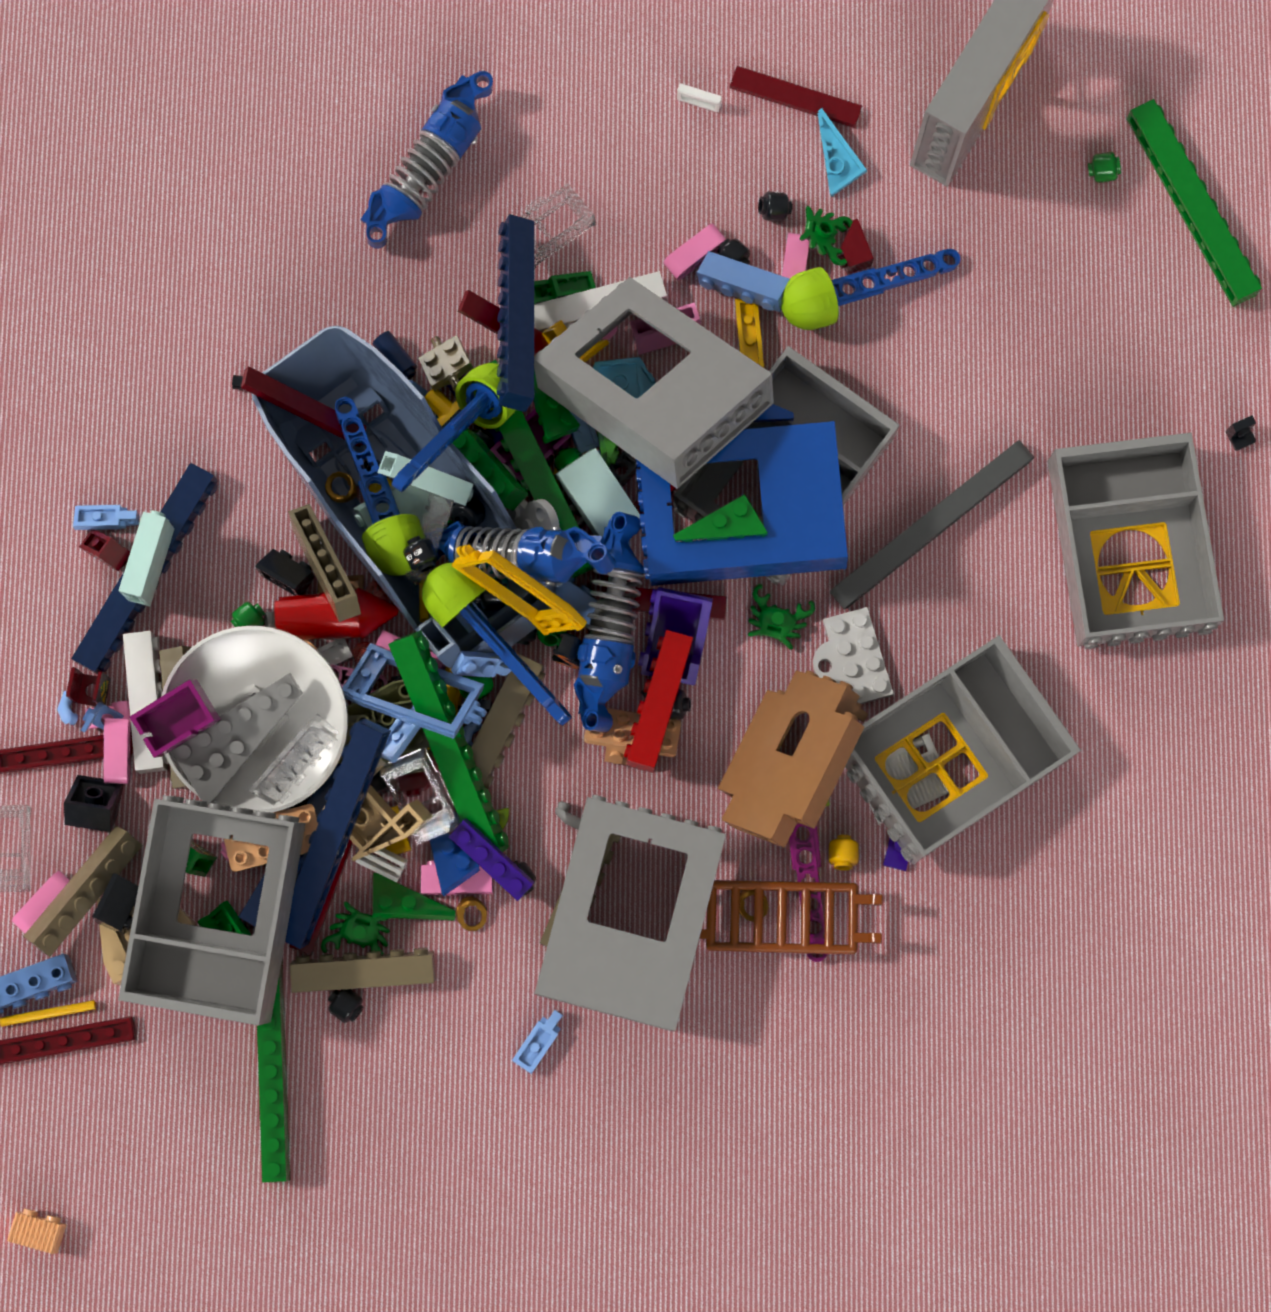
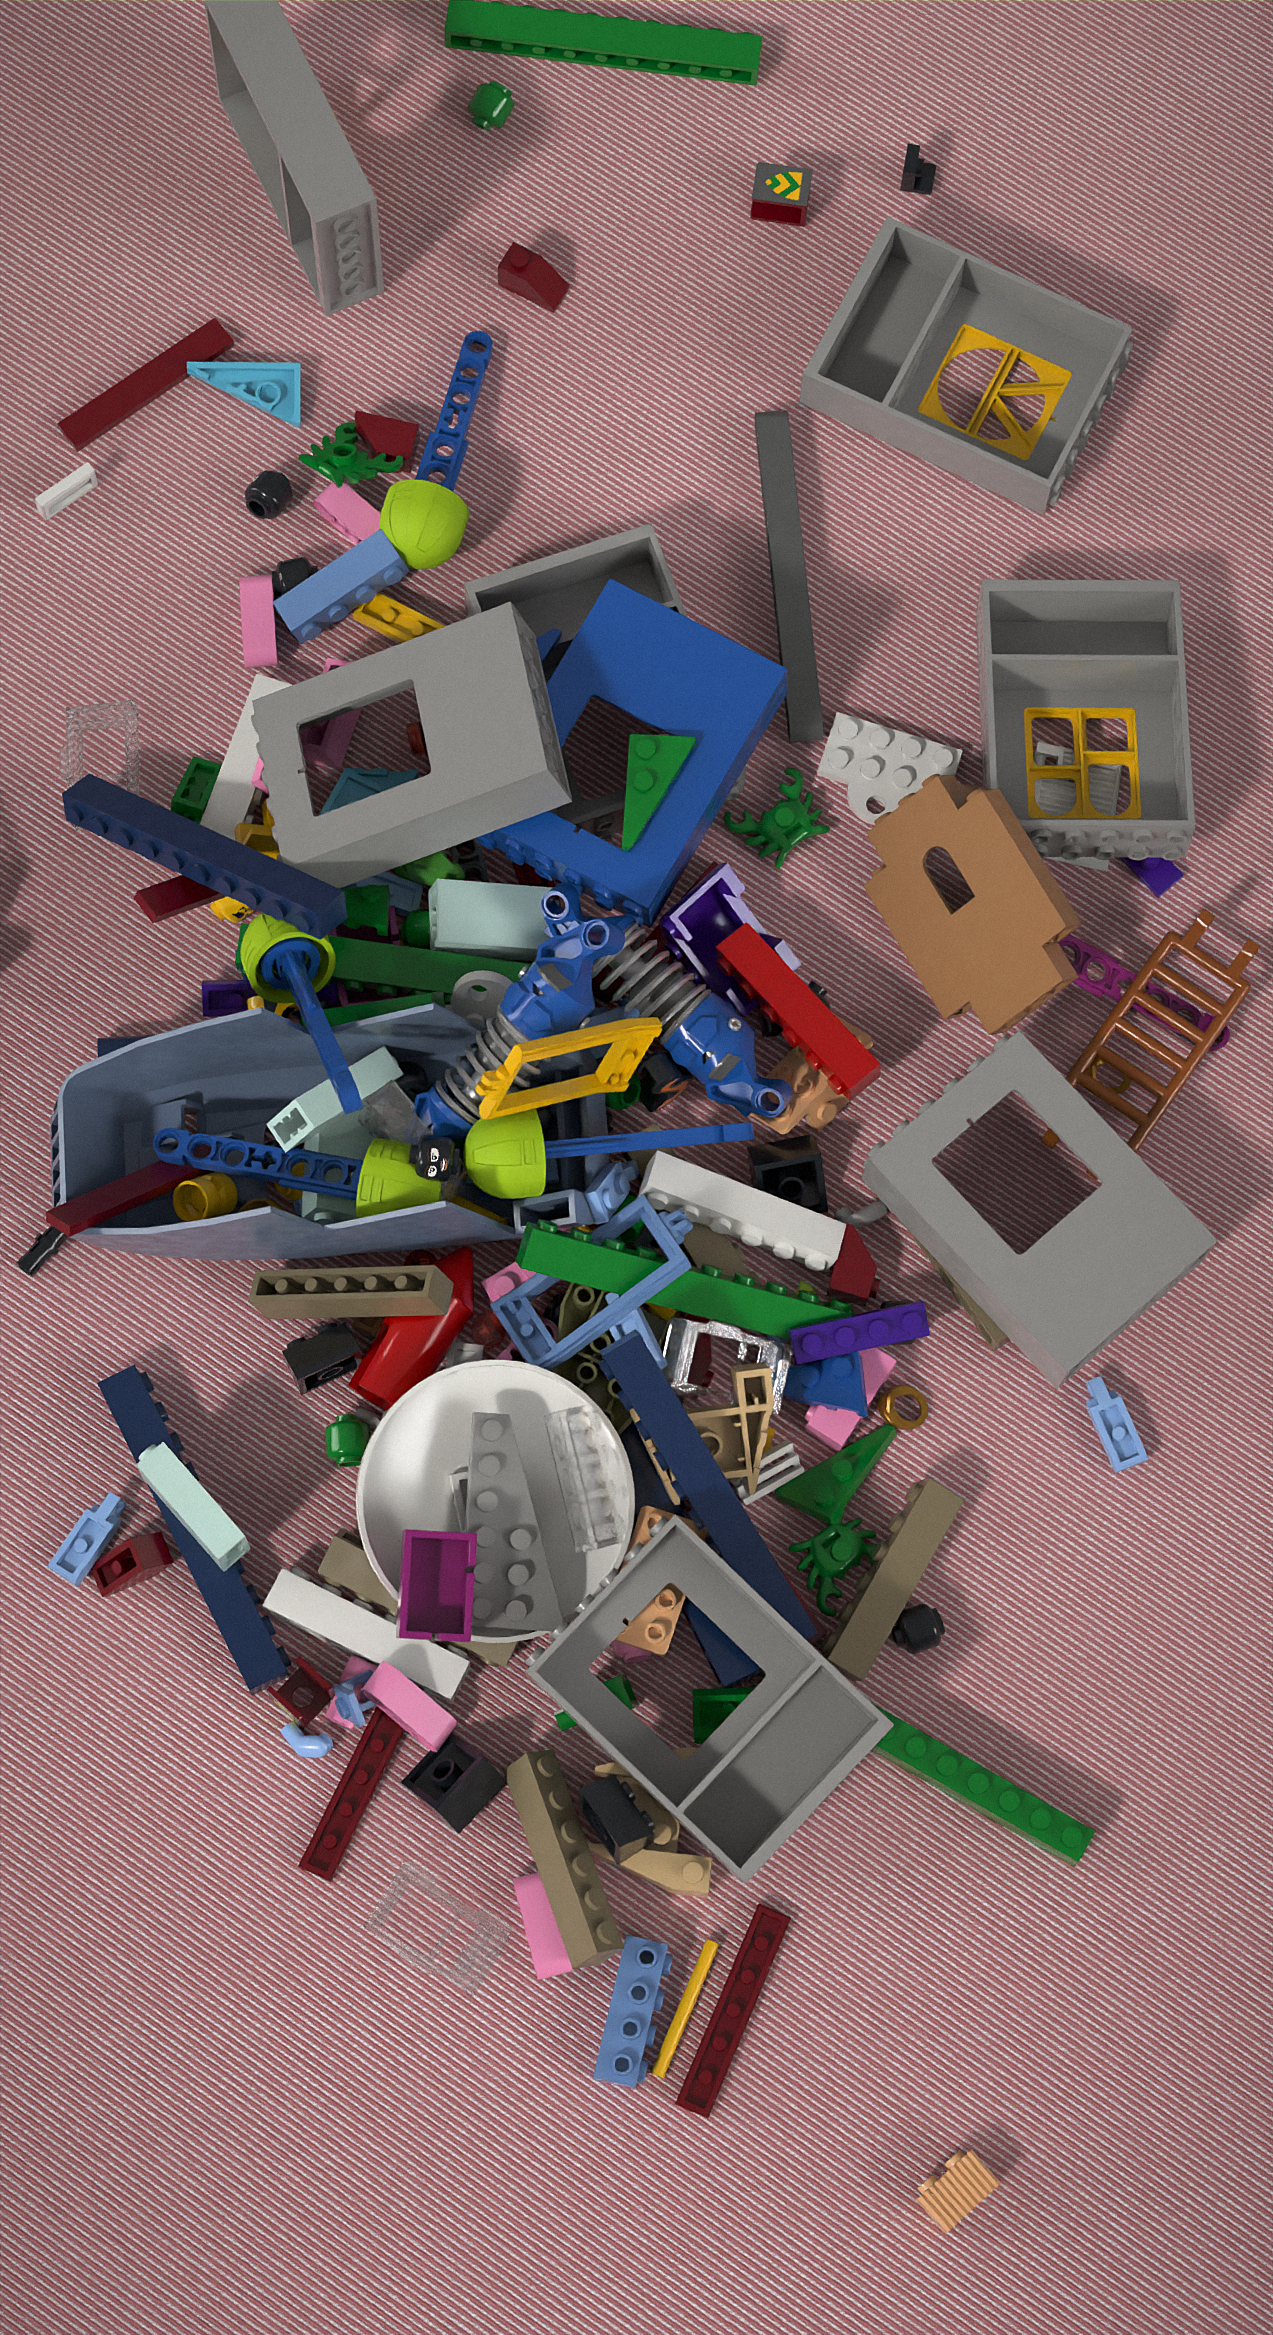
camera: 60 degrees left, 5 degrees down
dark tan plate [418,335,474,391] -> none
yellow head [828,835,859,871] -> none
none -> yellow wheel [173,1172,237,1222]
none -> dark red slope [498,241,569,313]
none -> white brick [637,1150,847,1272]
none -> black slope [747,1134,828,1213]
none -> piece [750,162,813,227]
none -> dark red slope [826,1224,881,1307]

